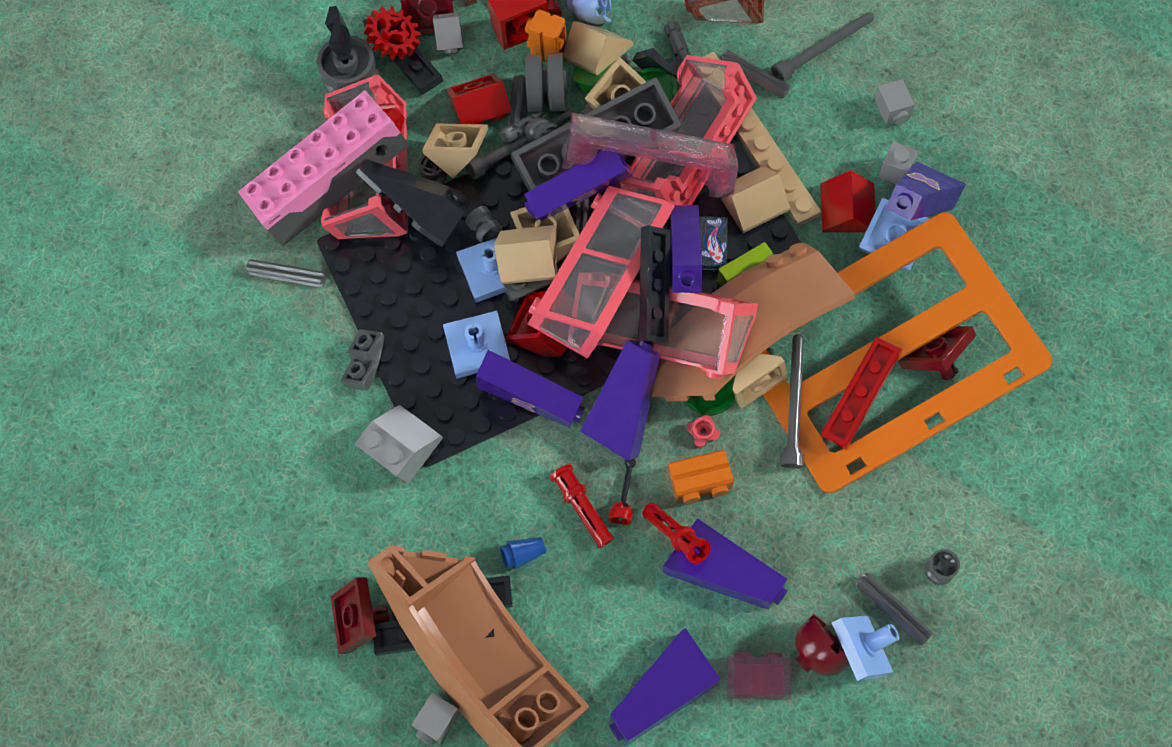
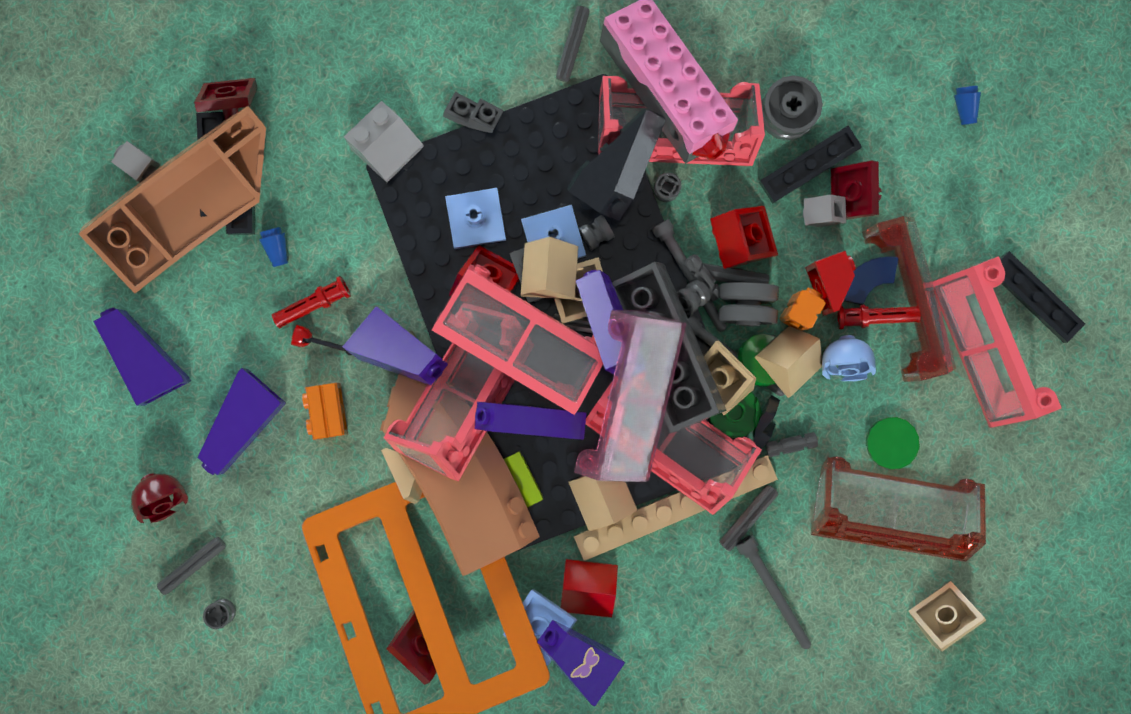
camera: 90 degrees right, 20 degrees up
black slope [325,6,352,61] -> none
red gear [363,6,421,60] -> none
tan slope [423,123,488,178] -> none
dark purple slope [476,350,585,428] -> none
black plate [639,225,670,345] -> none
red pin [642,502,711,564] -> none
coral plate [686,415,720,448] -> none
tile [700,216,728,270] -> none
clear pink brick [726,652,791,700] -> none
dark grey piece [780,334,804,469] -> none
red tile [820,337,902,450] -> none
light blue tile [832,616,899,681] -> none
light grey brick [874,79,915,125] -> none
light grey brick [878,141,918,184] -> none

